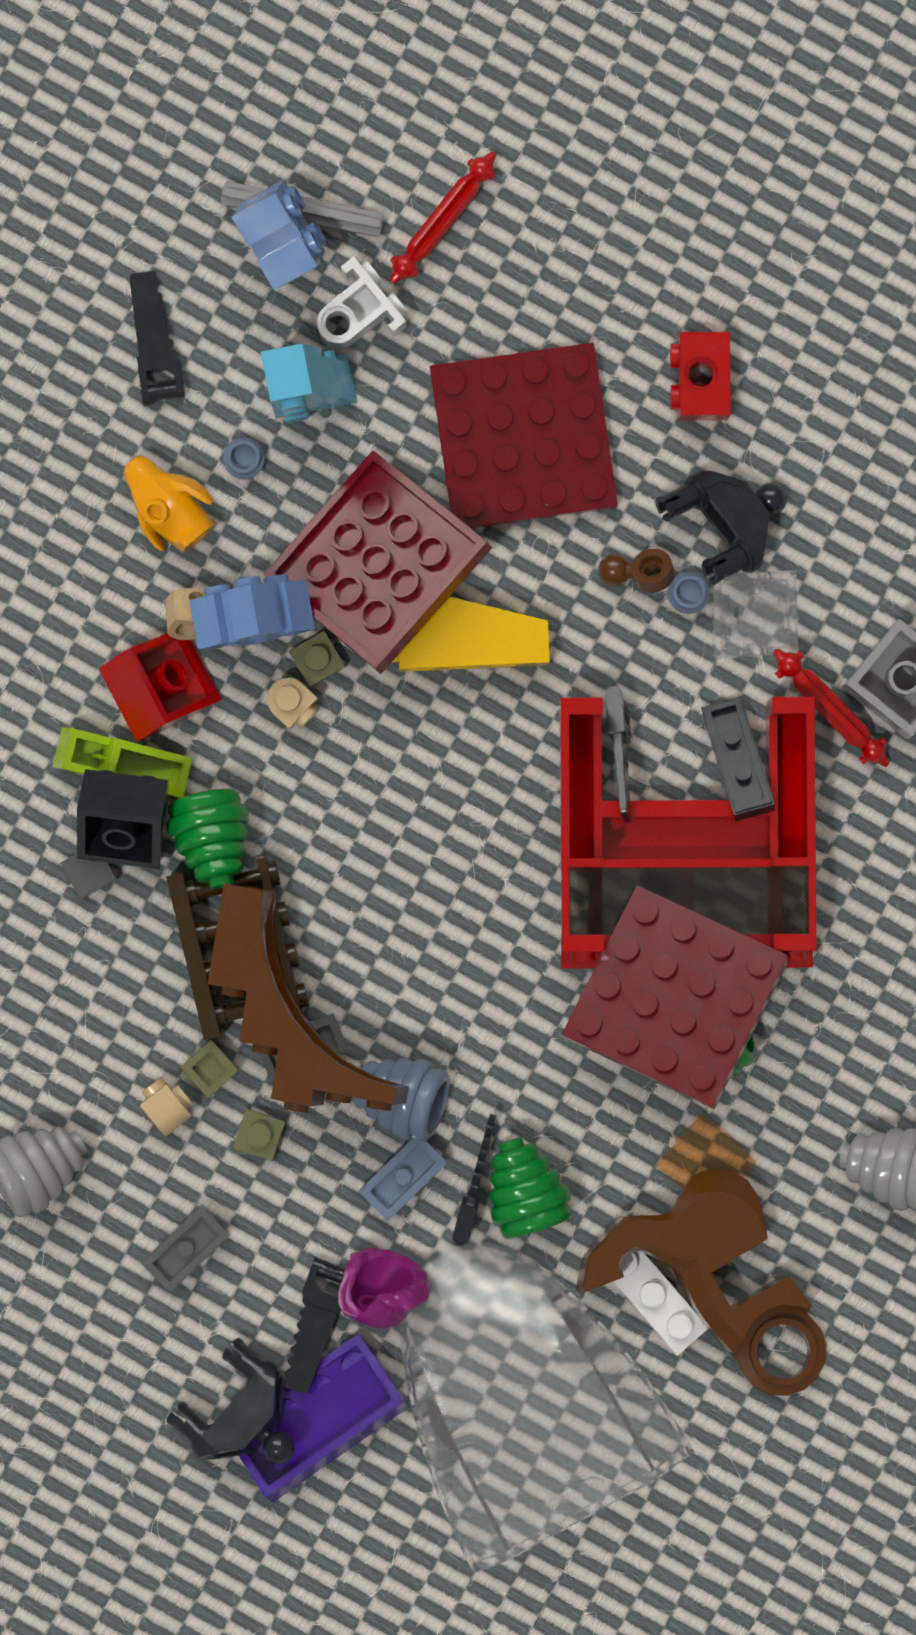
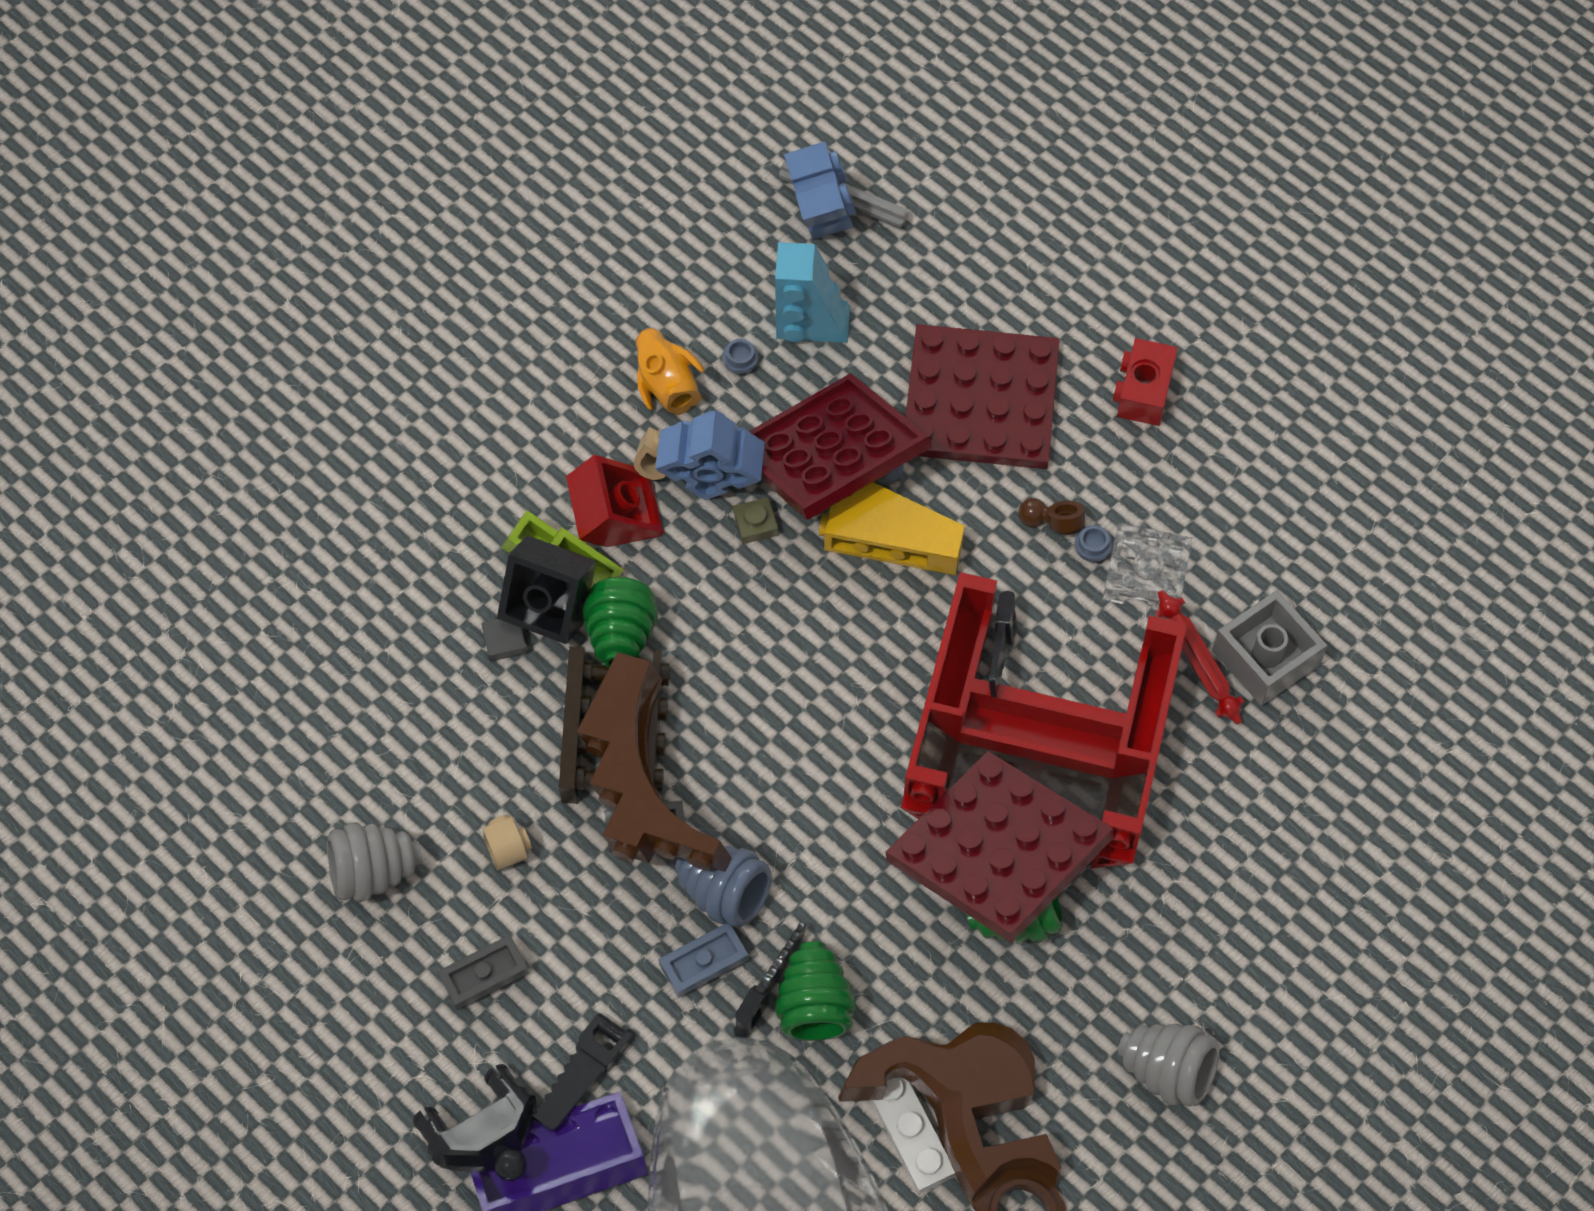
camera: 15 degrees right, 25 degrees down
black piece [130,271,185,407] -> none
olive plate [180,1039,240,1098] -> none
olive plate [233,1108,286,1161] -> none
tan plate [267,678,318,730] -> none
white pin [317,256,408,349] -> none
magenta hair [338,1246,433,1329] -> none
red wheel [389,151,497,284] -> none
black connector [655,470,787,585] -> none
clear orange piece [656,1113,756,1188] -> none
black tile [701,696,776,822] -> none

